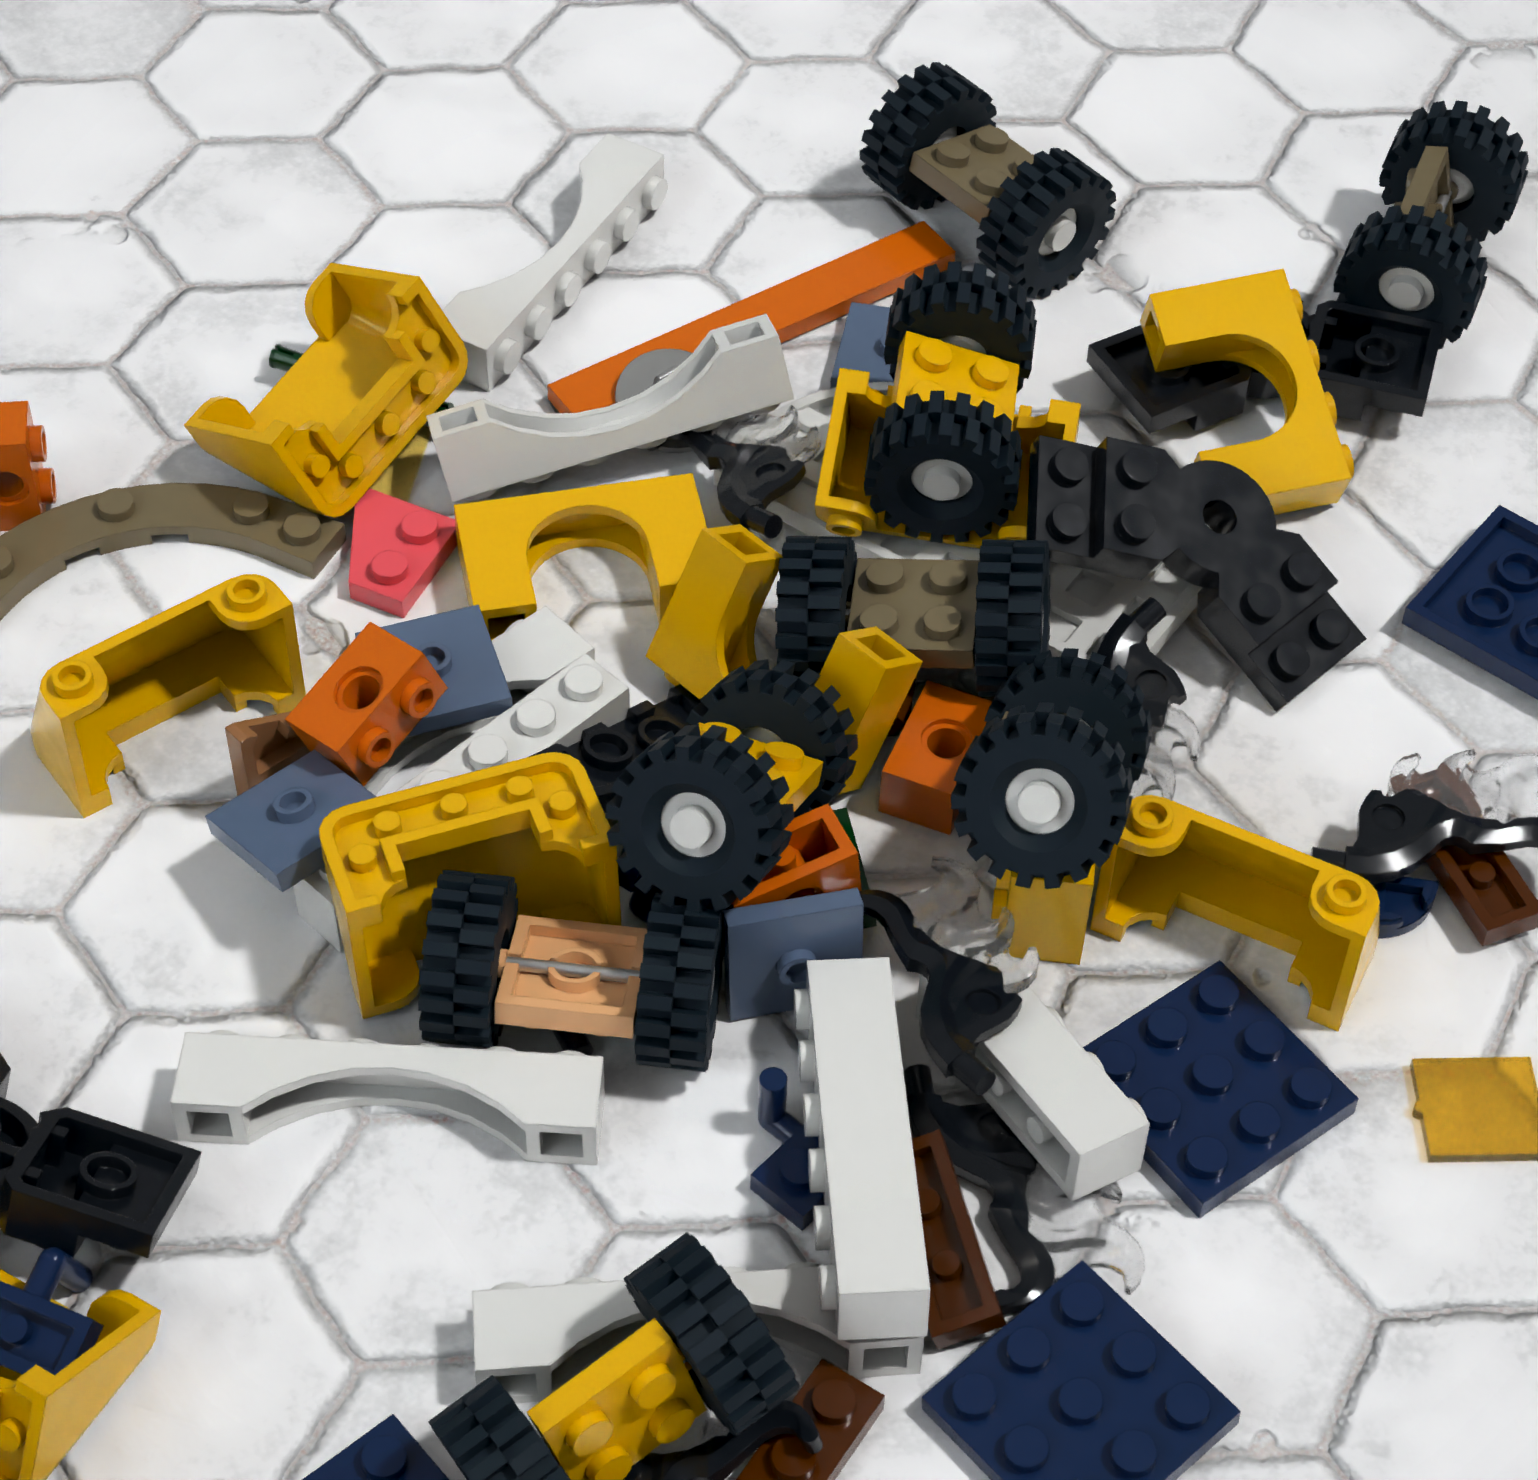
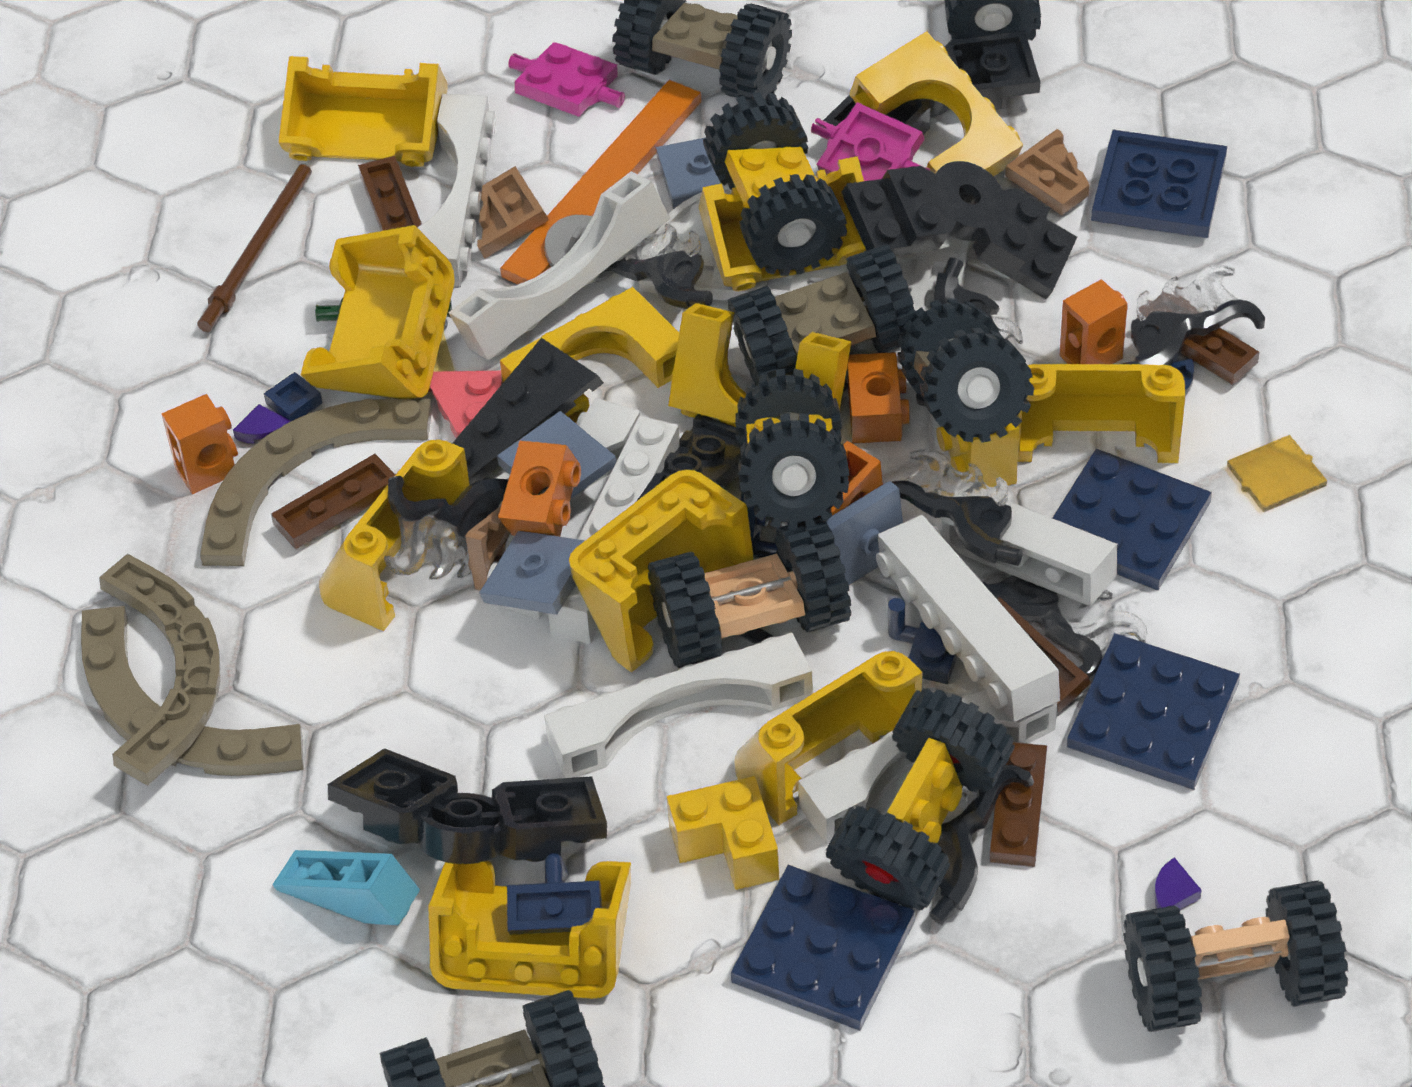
camera: 20 degrees left, 0 degrees up
none -> reddish brown bar [197,164,312,332]
none -> dark purple tile [233,404,290,443]
none -> dark blue plate [264,372,323,422]
none -> reddish brown plate [271,453,395,549]
none -> yellow windscreen [278,56,448,167]
none -> reddish brown plate [358,156,422,231]
none -> piece [384,476,508,580]
none -> black wing [452,337,604,484]
none -> medium nougat wing [477,166,549,259]
none -> dark pink plate [508,42,625,117]
none -> yellow brick [666,776,779,890]
none -> yellow windscreen [734,651,922,826]
none -> dark pink plate [811,102,930,181]
none -> medium nougat wing [1005,129,1089,215]
none -> orange brick [1059,279,1128,364]

